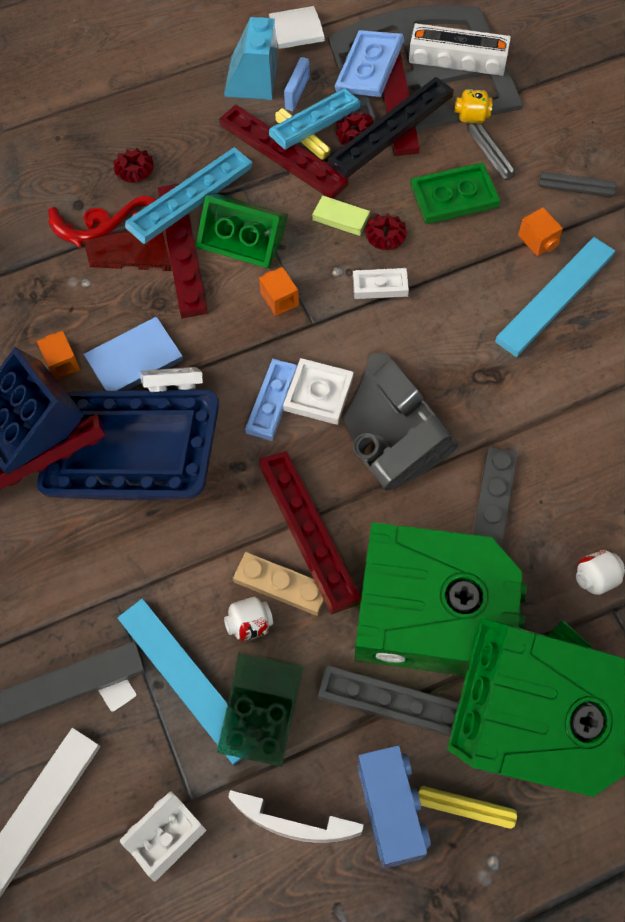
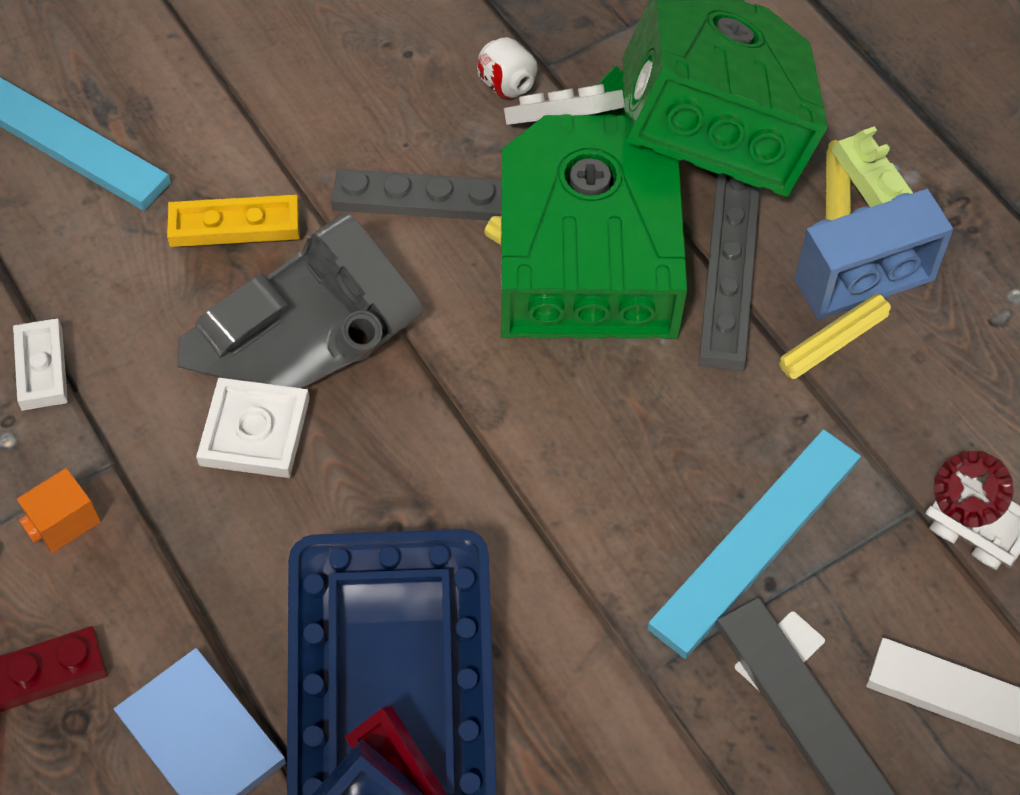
camera: 100 degrees left, 5 degrees down
white plate [140,367,203,392] -> none
clear green slope [217,650,303,767] -> none
white head [224,597,273,642] -> none
white slope [229,790,364,843] -> none
tan plate [233,552,324,616] -> none
light blue tile [245,358,298,441] -> none
dark red plate [259,451,361,615] -> none
none -> yellow plate [167,195,300,247]
none -> white plate [504,84,624,125]
none -> light yellow axle [779,294,891,379]
none -> yellowish green plate [831,126,913,207]
none -> dark red gear [934,451,1014,528]

